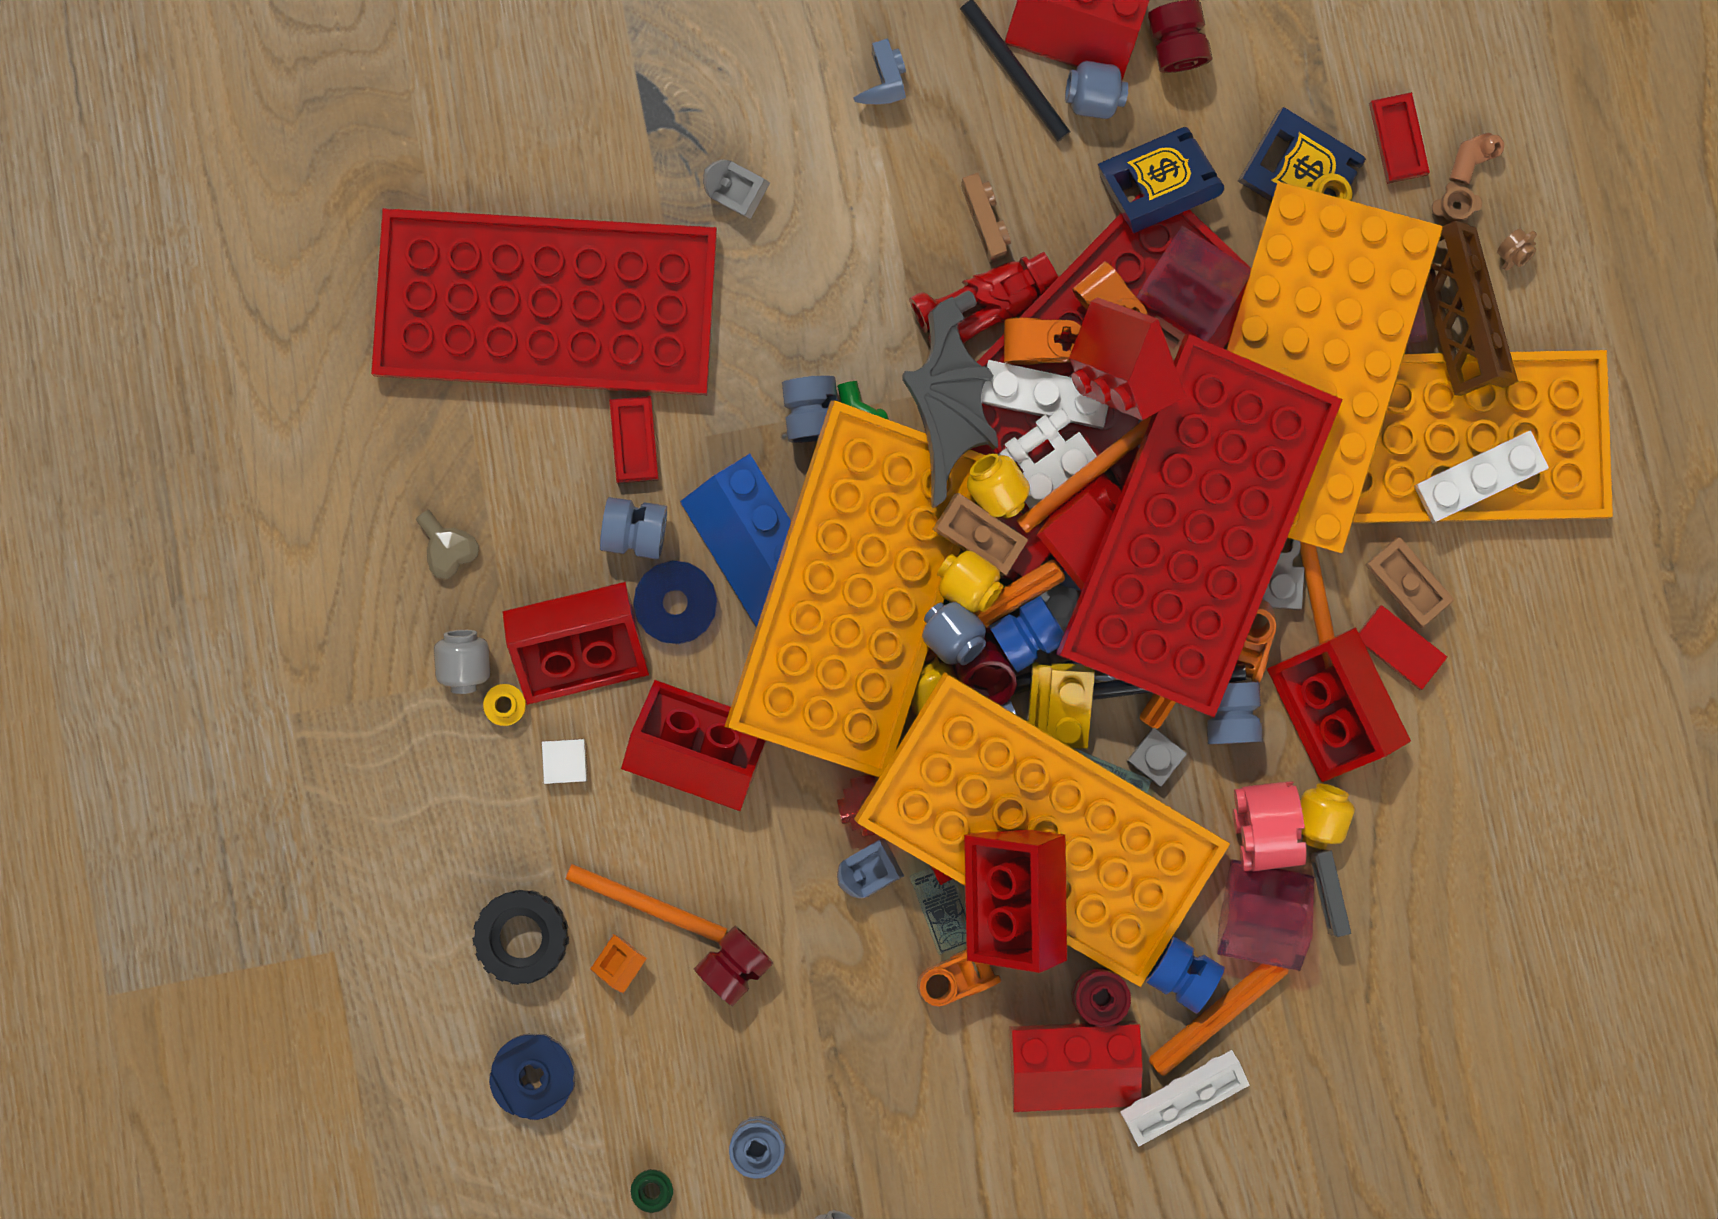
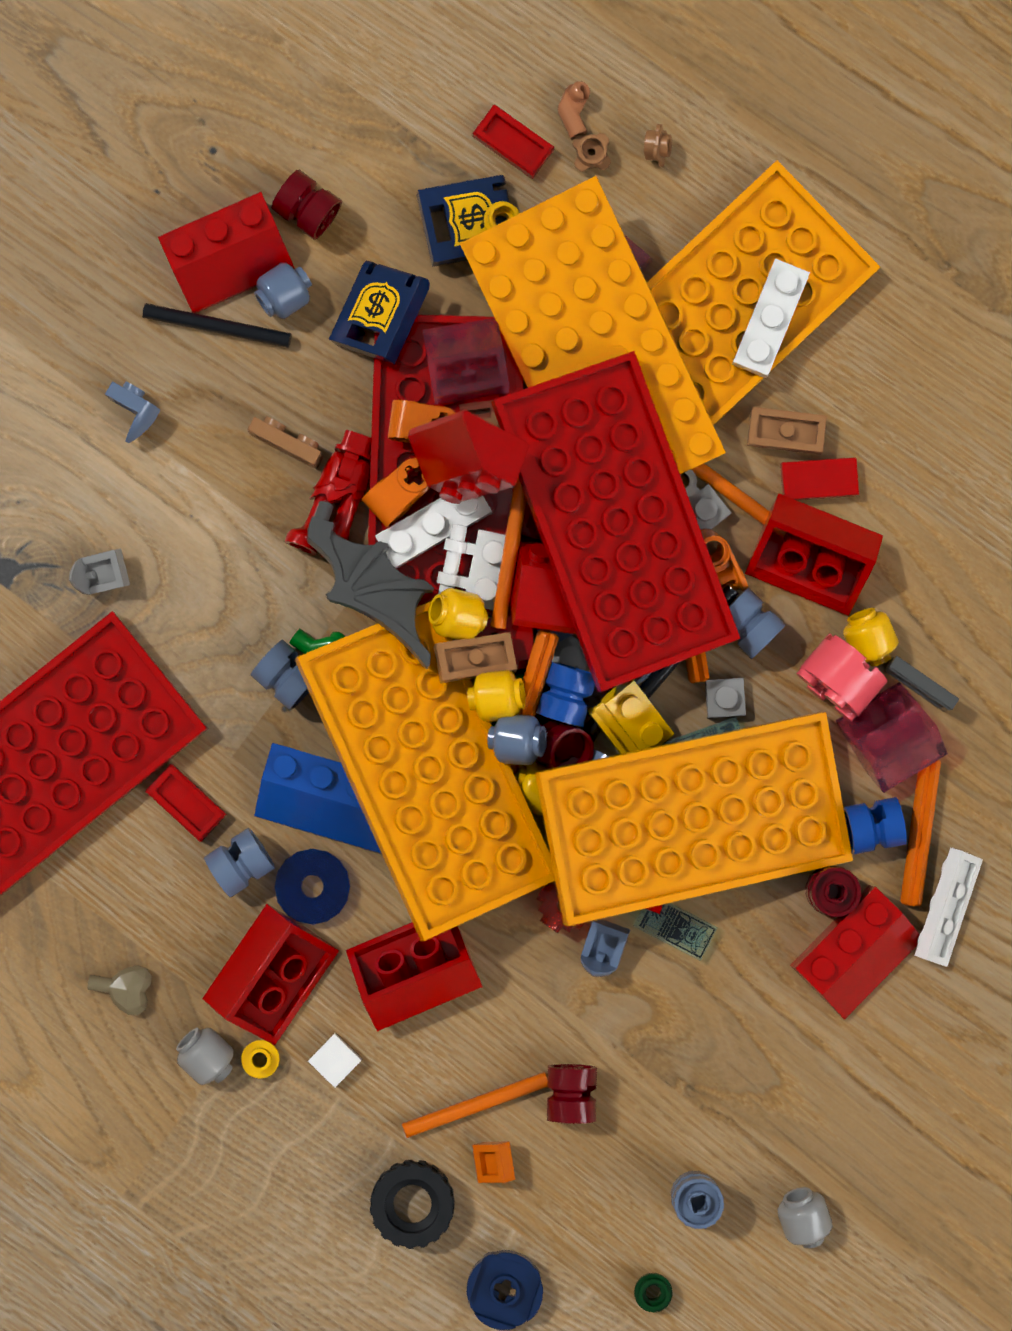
camera: 40 degrees left, 0 degrees up
orange piece [917,949,1002,1007] -> none
red slope [964,830,1067,973] -> none
reddish brown fence [1425,221,1518,396] -> none

